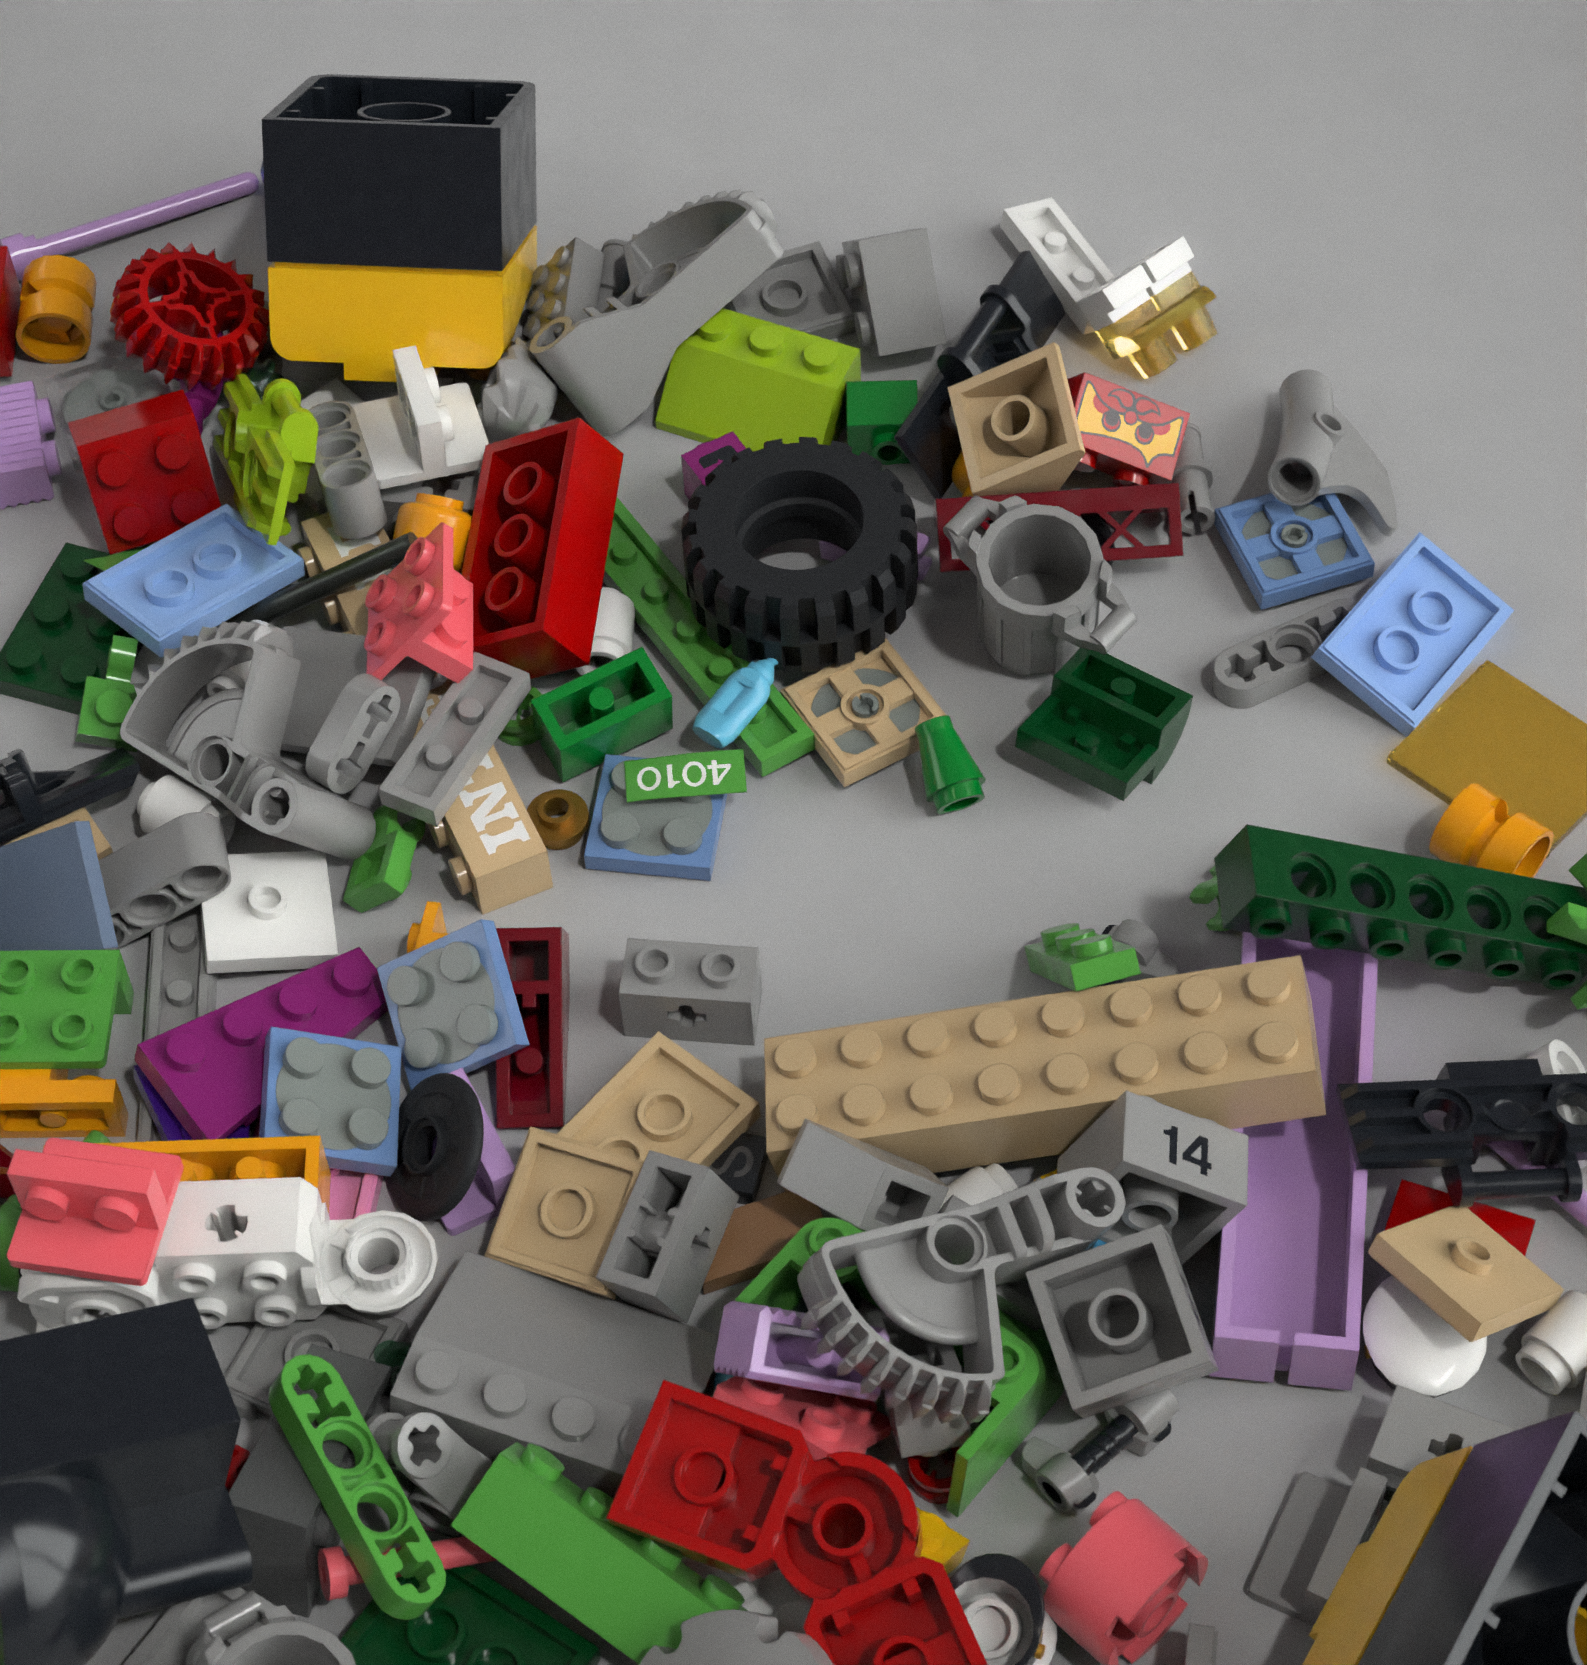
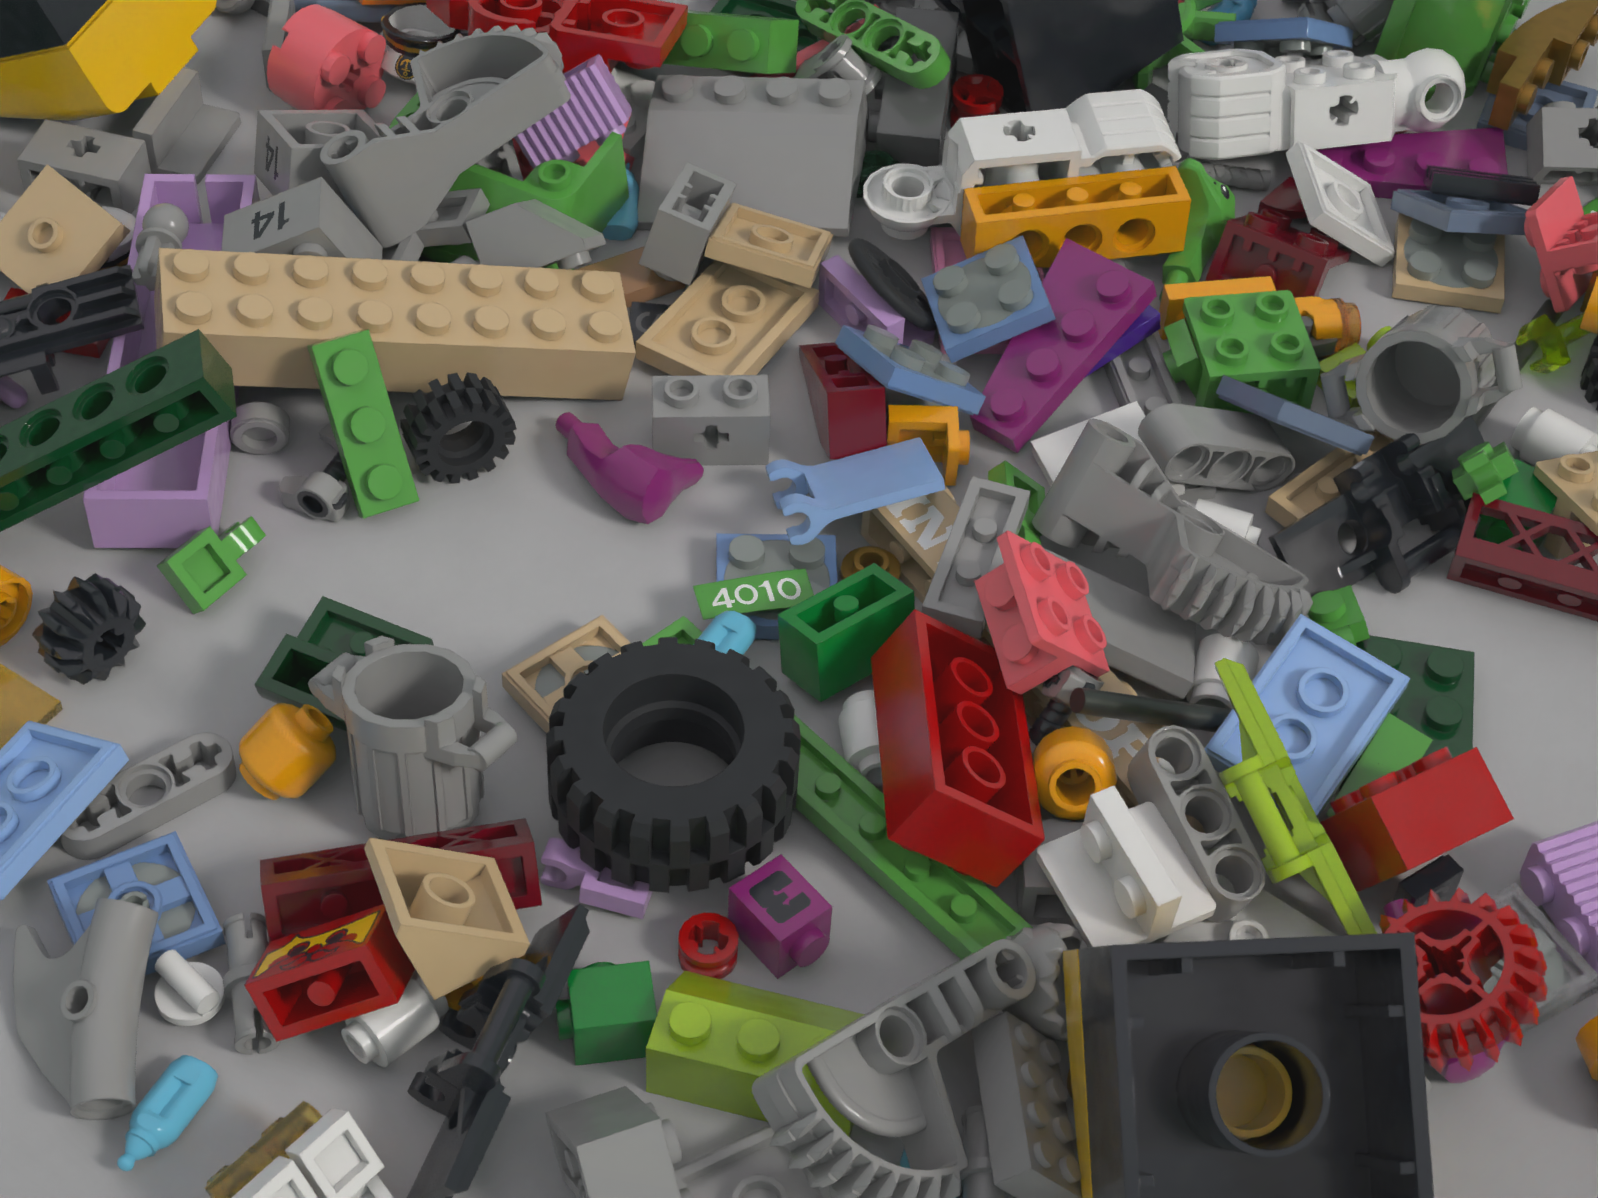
camera: 165 degrees right, 5 degrees down
coral bracket [7,1138,184,1286] -> none
light grey beam [305,673,401,794] -> none
green cone [915,715,986,814] -> none
none -> black gear [32,573,146,685]
none -> medium azure piece [117,1055,218,1172]
none -> light grey axle [132,203,189,291]
none -> white plate [154,950,225,1026]
none -> light orange head [239,703,336,800]
none -> black tyre [400,372,517,483]
none -> magenta animal [555,412,704,524]
none -> light blue flag [765,437,946,545]
none -> bright green plate [1163,318,1203,398]

